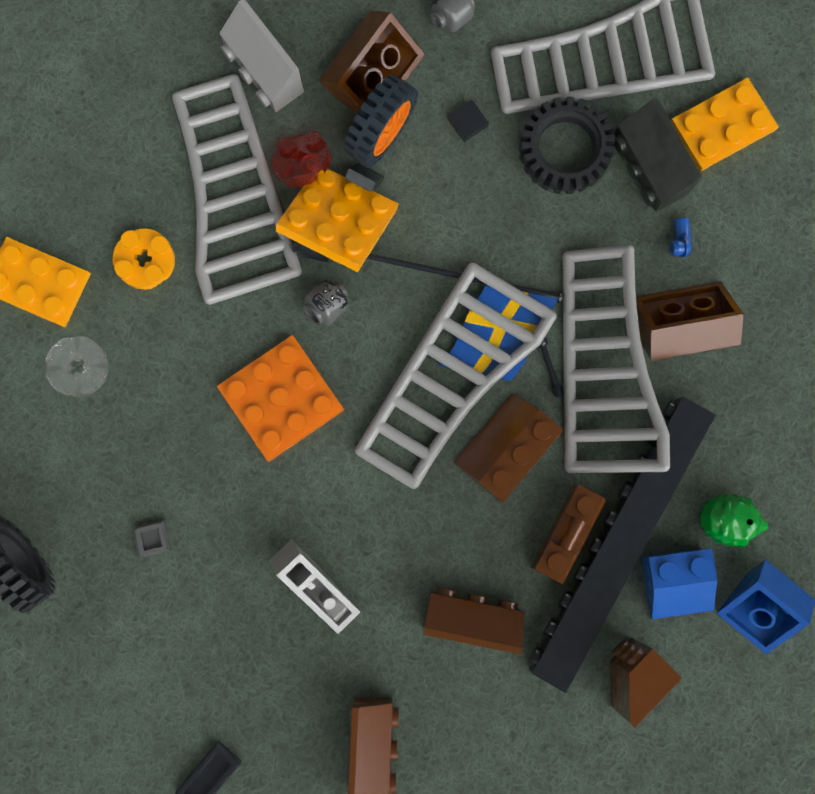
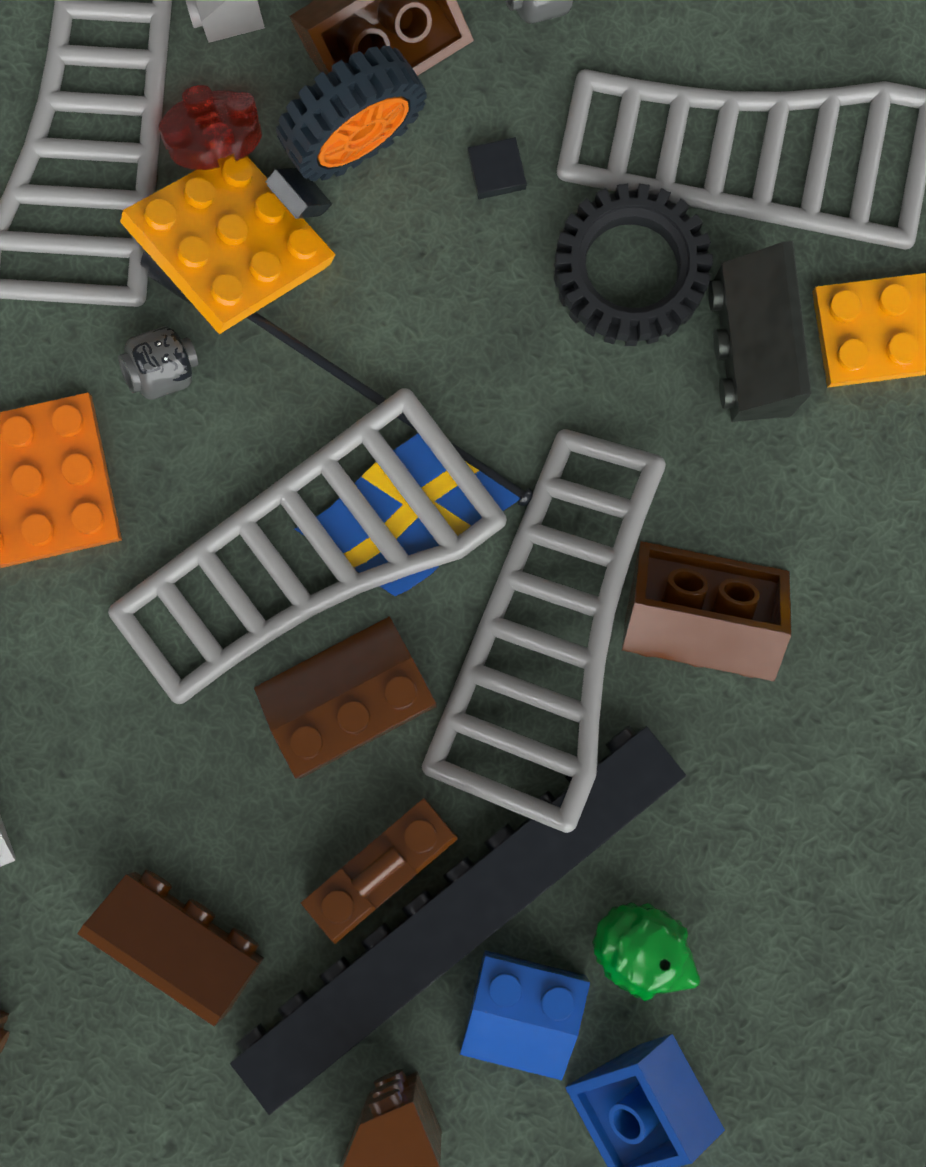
camera: 20 degrees right, 0 degrees up
black hinge [538,338,564,397] -> none
blue arm [669,218,692,258] -> none

